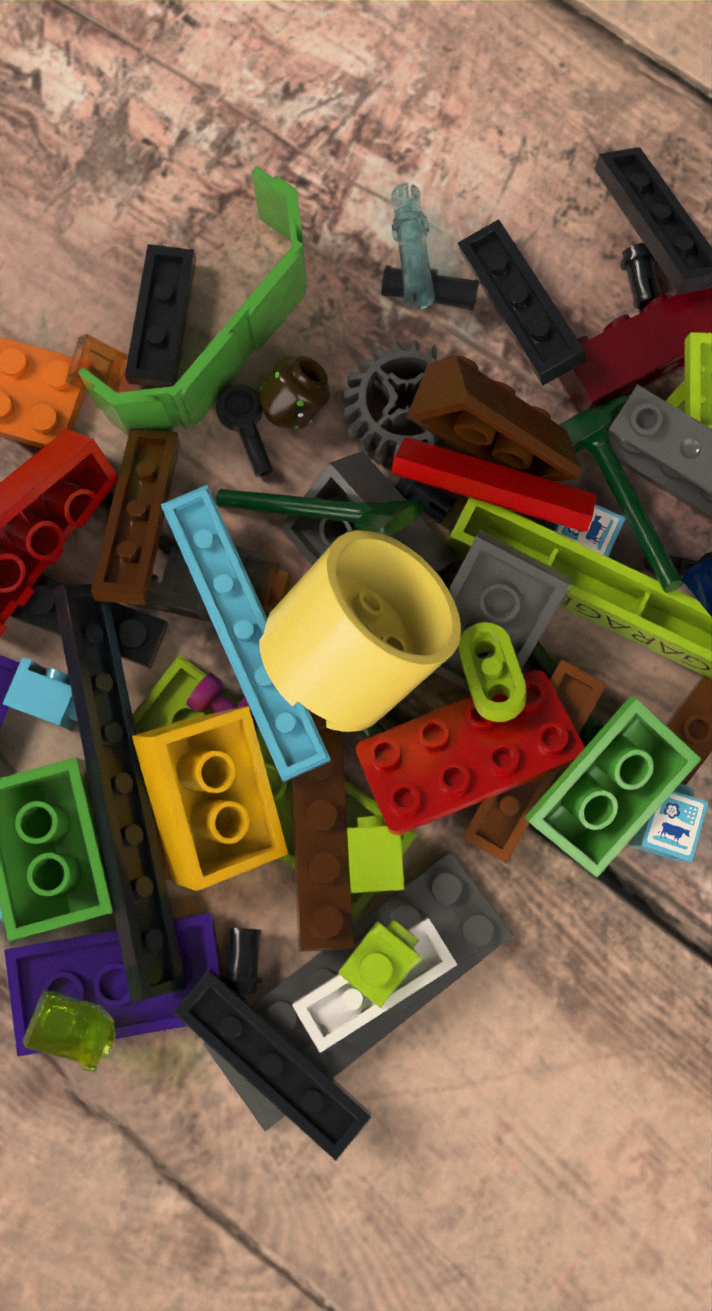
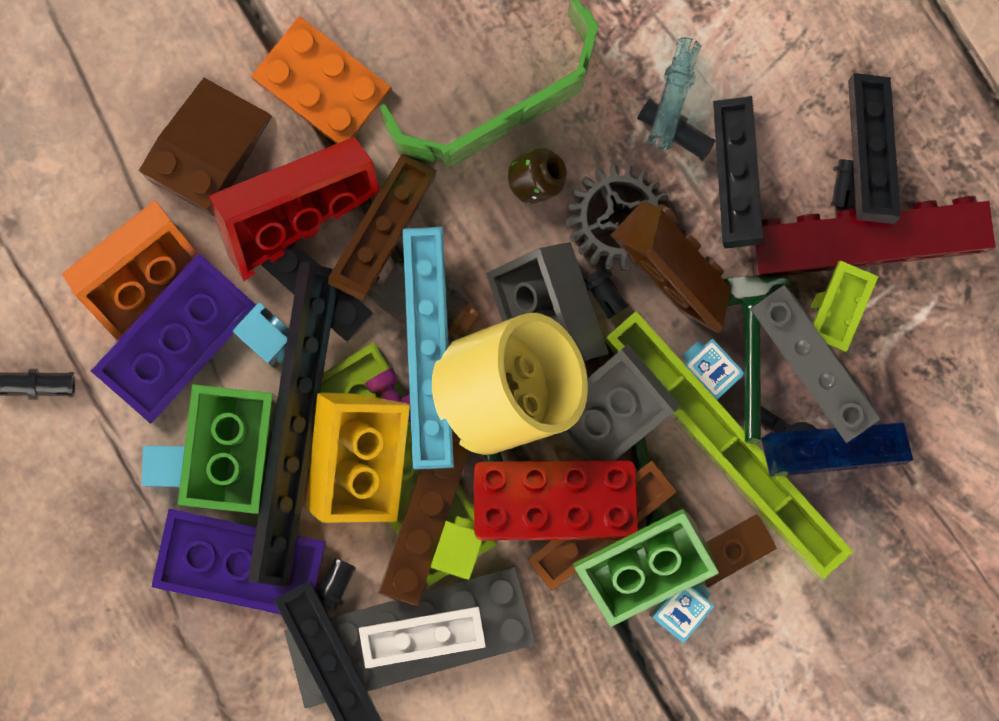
camera: 20 degrees right, 5 degrees up
clear neon green bracket [22,989,115,1073] -> none
clear orange tile [65,334,128,393] -> none
black plate [125,244,196,388] -> none
black plate [216,384,273,477] -> none
dark green piece [216,489,422,534] -> none
lime bracket [338,919,422,1008] -> none
red tile [391,437,597,532] -> none
lime plate [458,622,526,722] -> none

